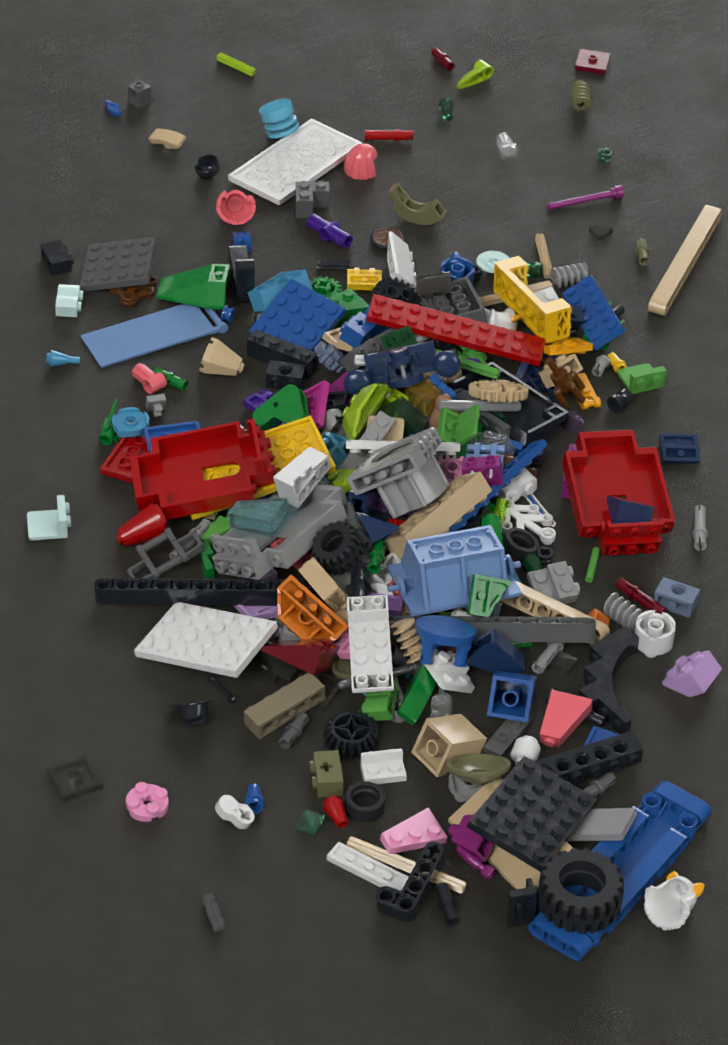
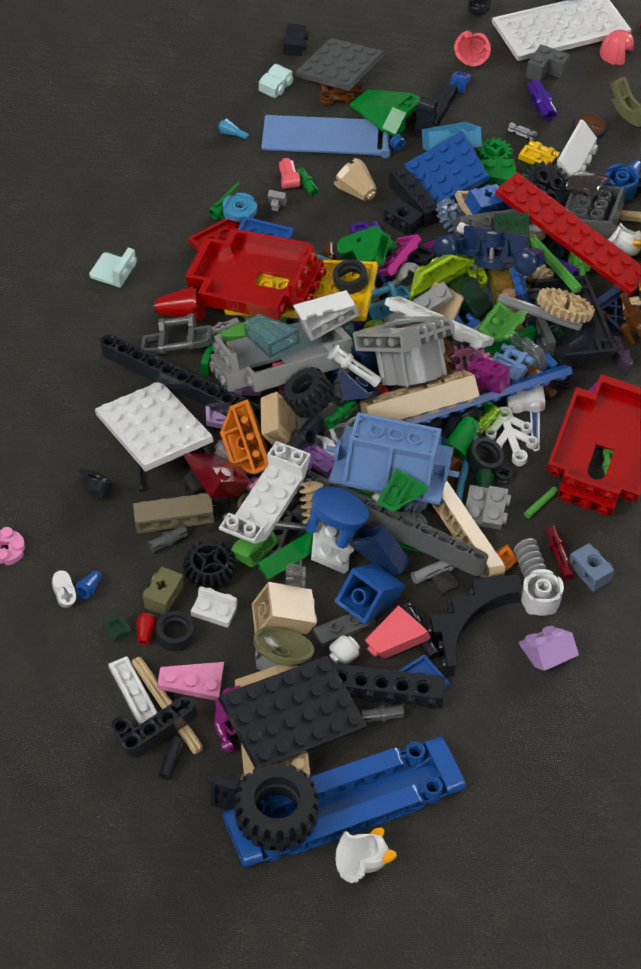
camera: 30 degrees right, 10 degrees up
light grey tile [567,808,637,841] -> none
dark blue slope [606,495,654,524] -> none
none -> white pin [327,344,382,387]
none -> black tyre [333,260,368,294]

